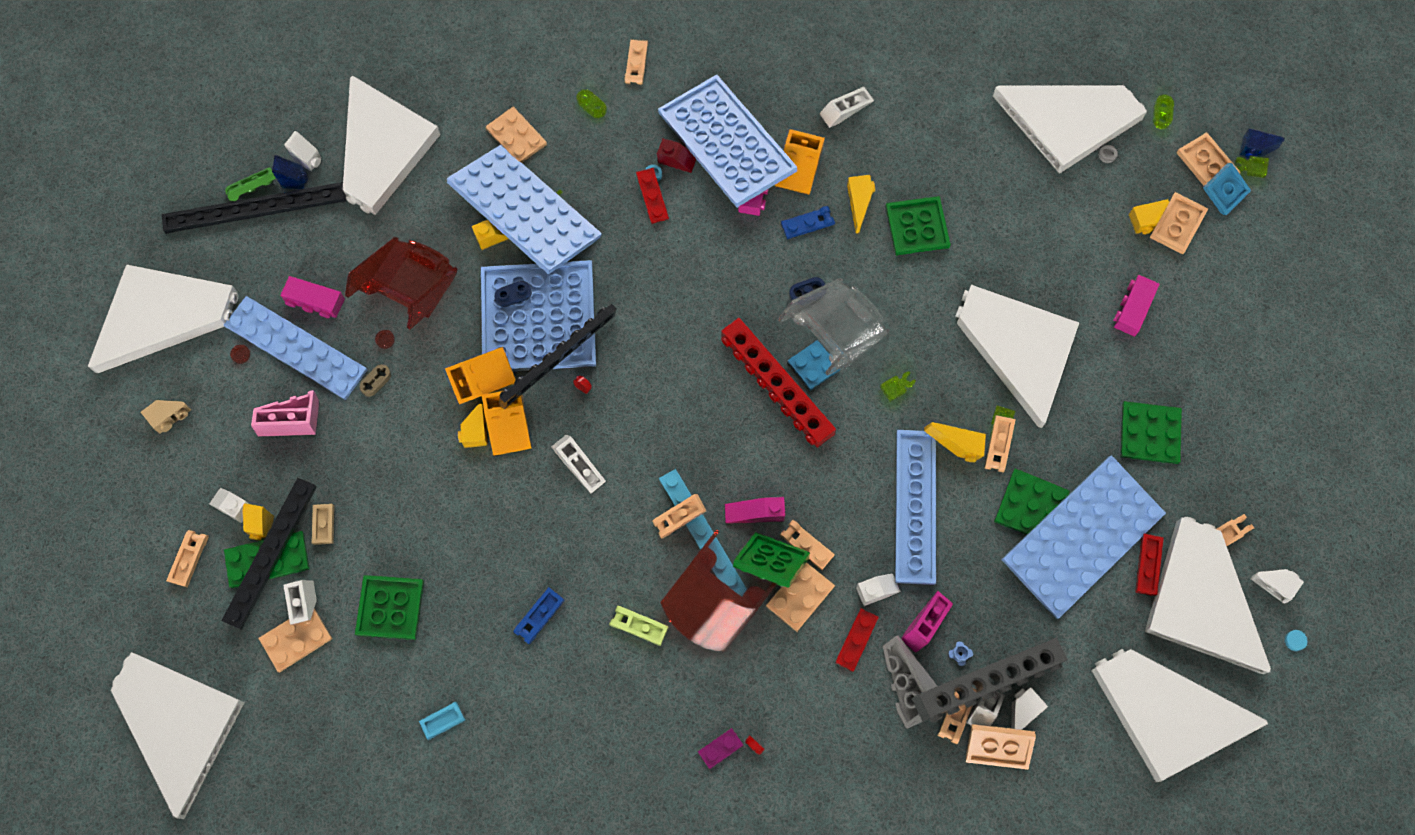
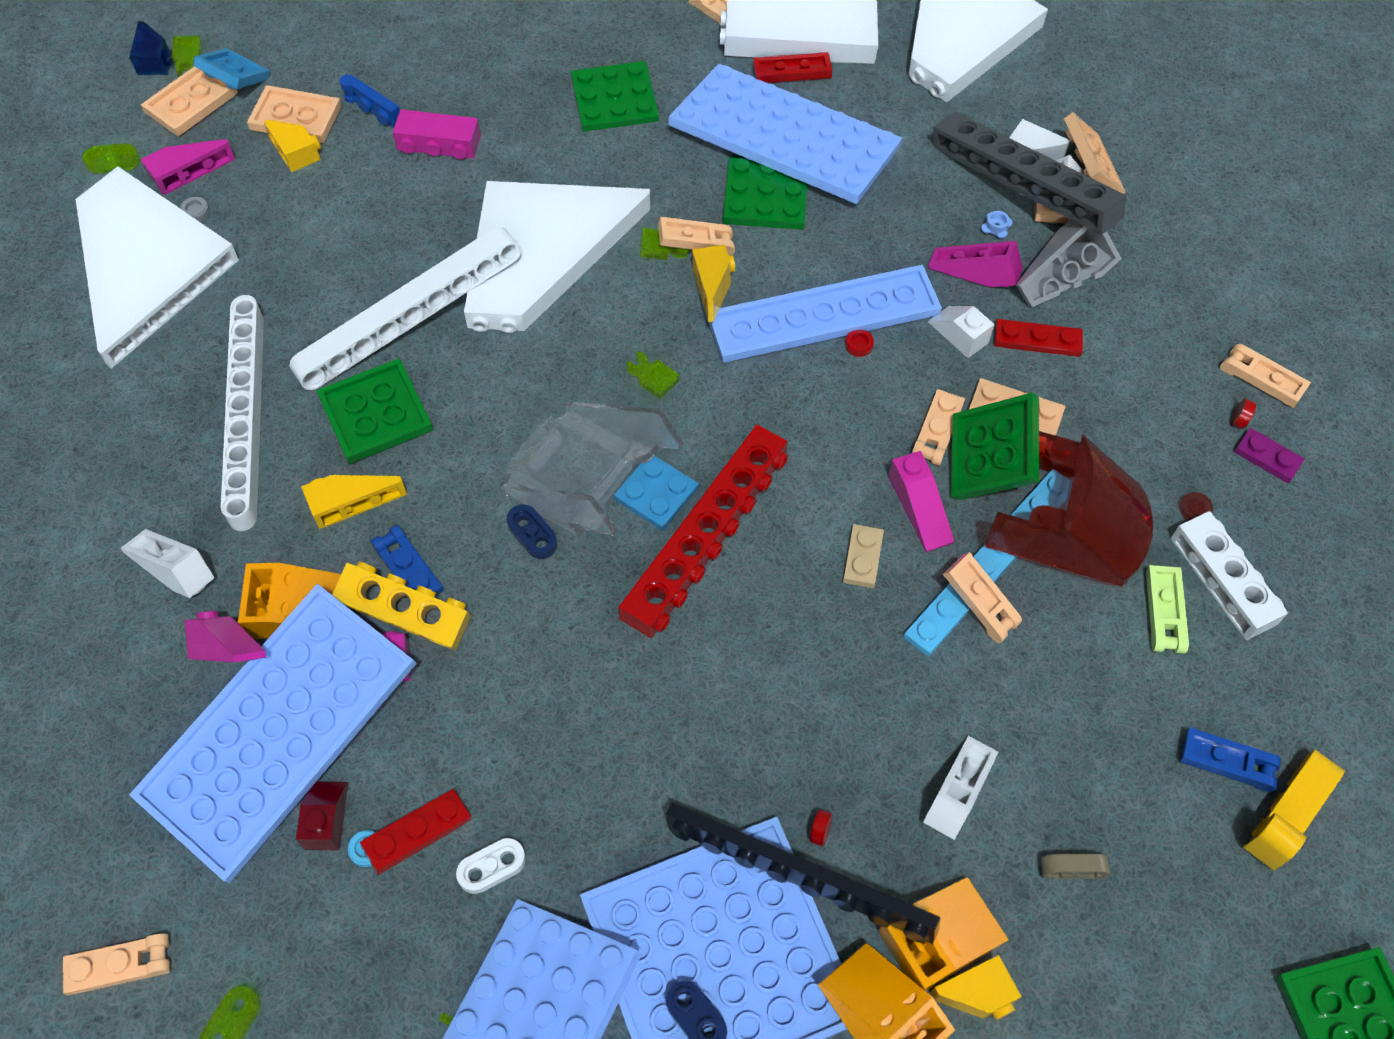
camera: 110 degrees left, 10 degrees down
none -> dark pink slope [140,139,235,196]
none -> dark pink slope [185,610,266,662]
none -> white beam [221,295,264,531]
none -> white beam [289,227,522,390]
none -> yellow brick [332,561,471,651]
none -> blue plate [339,74,400,128]
none -> white plate [456,838,526,894]
none -> tan plate [843,524,884,588]
none -> red tile [845,330,874,357]
none -> dark tan beam [1041,854,1110,879]
none -> white brick [1170,511,1288,641]
none -> clear red tile [1179,492,1213,521]
none -> light nougat plate [1220,344,1311,408]
none -> yellow beam [1243,749,1345,871]

